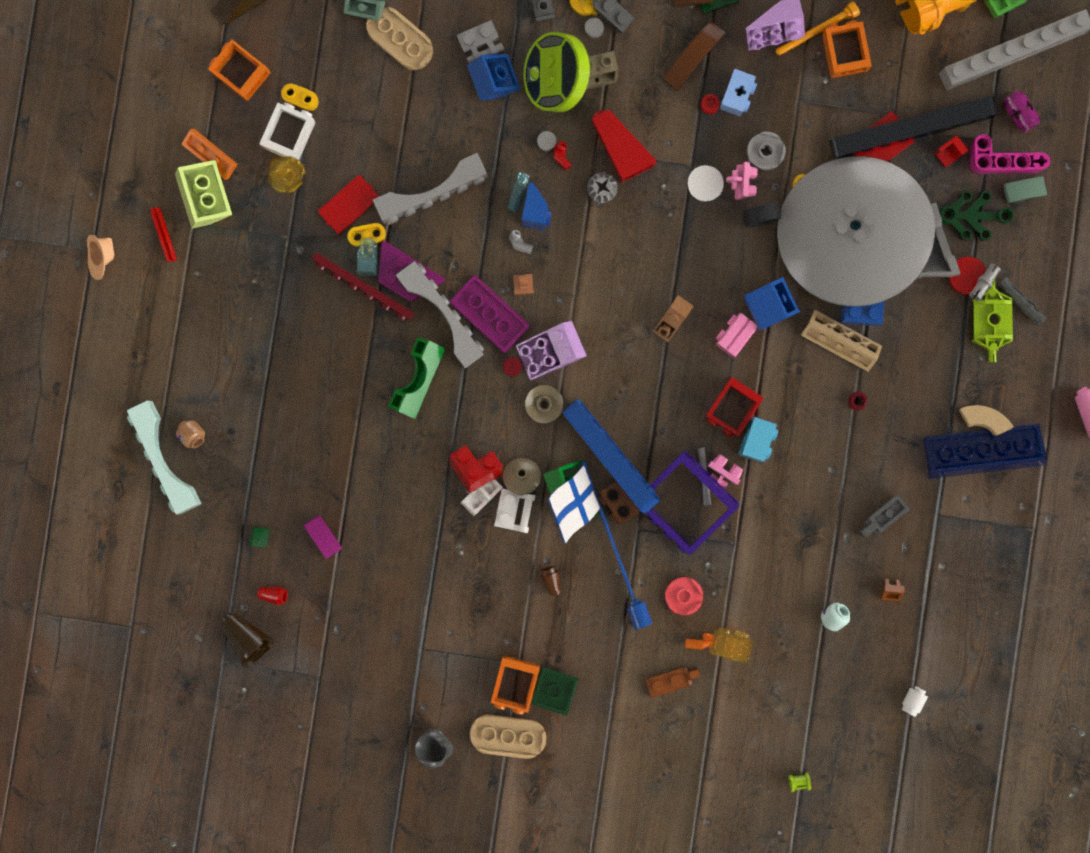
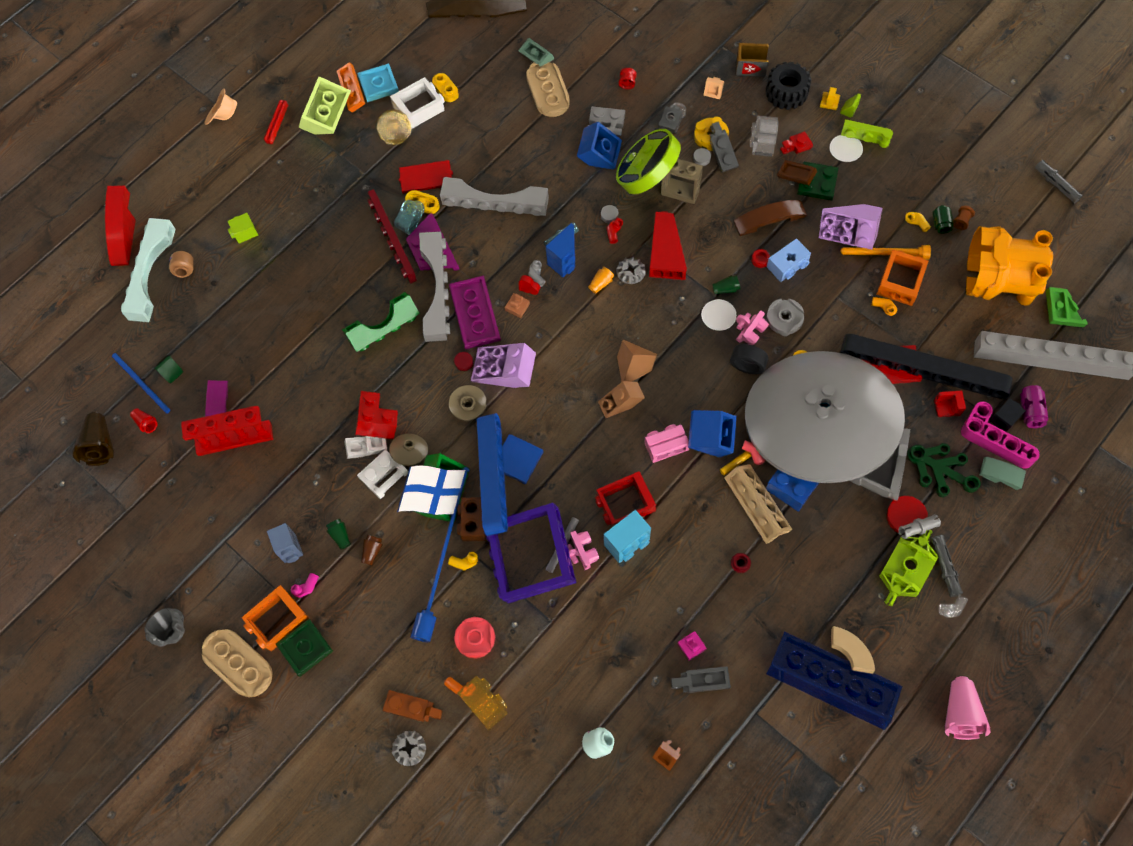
camera: 30 degrees right, 20 degrees down
orange window [208,39,271,102] -> none
none -> red slope [105,185,136,266]
none -> blue axle [112,353,170,413]
none -> red fence [181,406,273,456]
none -> lime brick [228,213,258,244]
none -> sand blue brick [267,523,303,563]
none -> dark pink arm [291,573,319,598]
none -> dark green cone [326,519,351,550]
none -> medium azure plate [357,63,399,102]
none -> light grey gear [392,731,426,766]
none -> yellow arm [448,552,478,570]
none -> blue tile [502,434,544,485]
none -> red tile [519,275,541,295]
none -> light orange cone [588,267,614,294]
none -> medium nougat slope [617,340,657,382]
none -> dark pink tile [677,631,707,661]
none -> dark green cone [712,275,740,294]
none -> yellow bar [720,451,752,476]
none -> coral arm [742,440,765,465]
none -> light orange arm [871,297,897,316]
none -> clear arm [939,595,968,618]
none -> black brick [990,398,1026,432]

